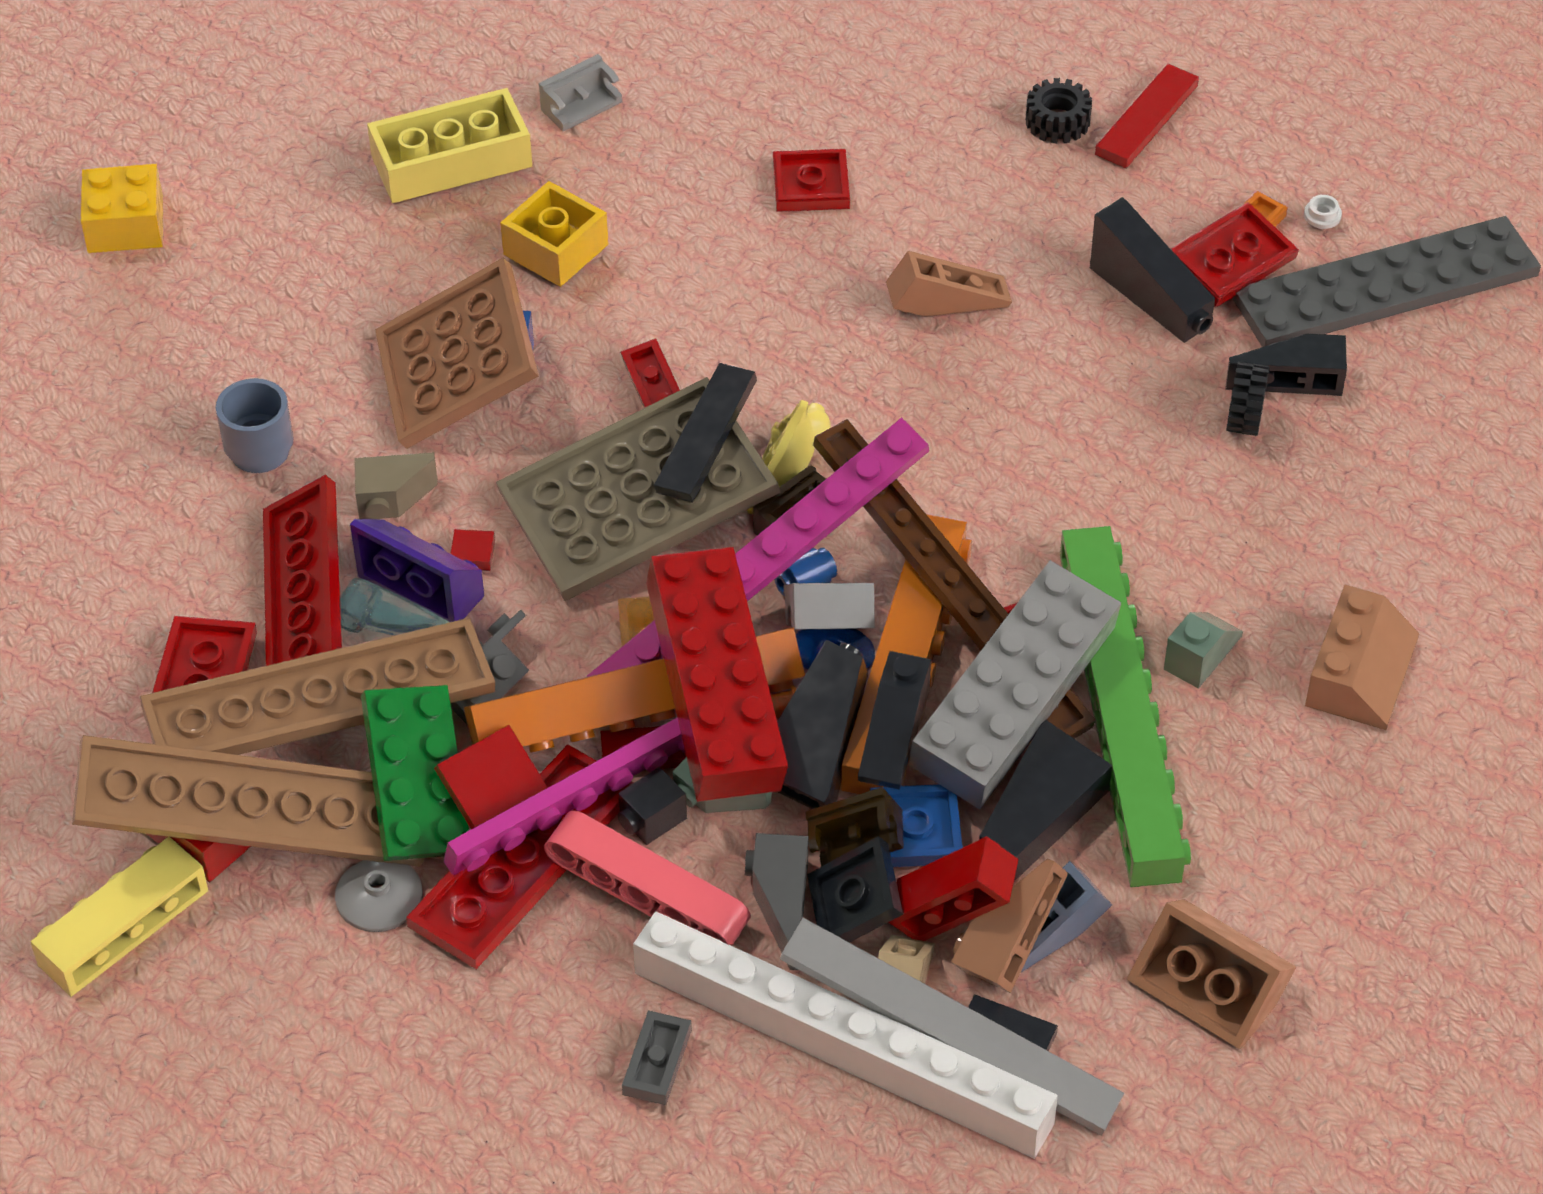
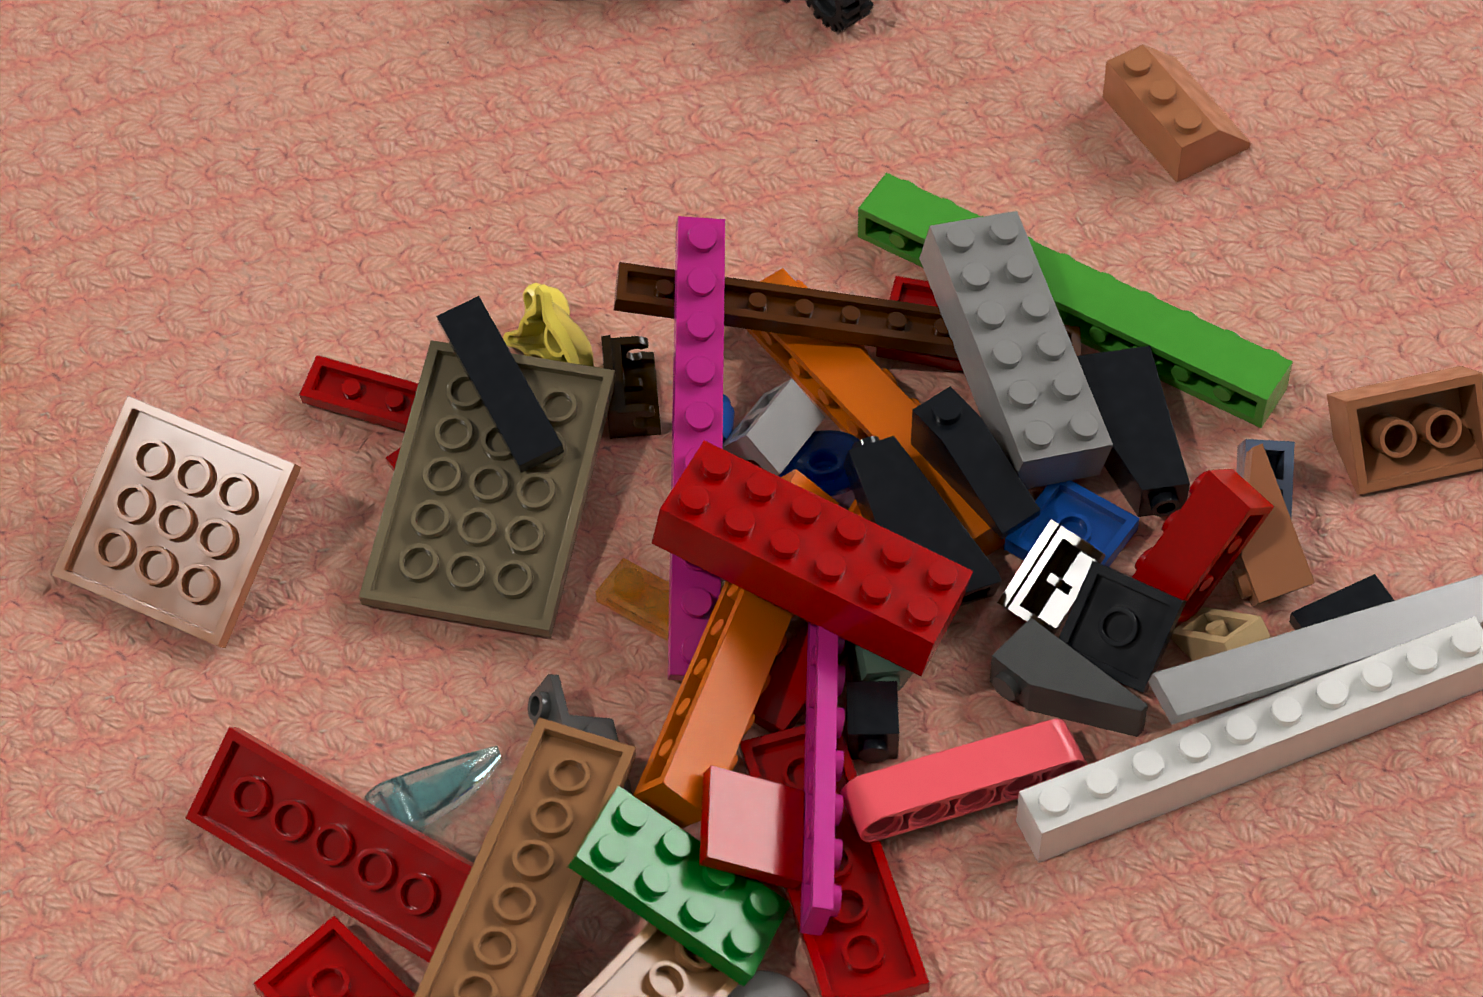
camera: 50 degrees left, 5 degrees up
sand blue piece [216,378,294,473] -> none
dark purple slope [350,519,485,623] -> none
dark tan slope [355,452,438,519] -> none
red tile [450,529,495,571] -> none
yellow brick [500,181,609,287] -> none
dark grey plate [622,1010,692,1105] -> none
red tile [773,149,850,212] -> none
nougat slope [886,251,1012,317] -> none
sand green slope [1164,612,1243,689] -> none

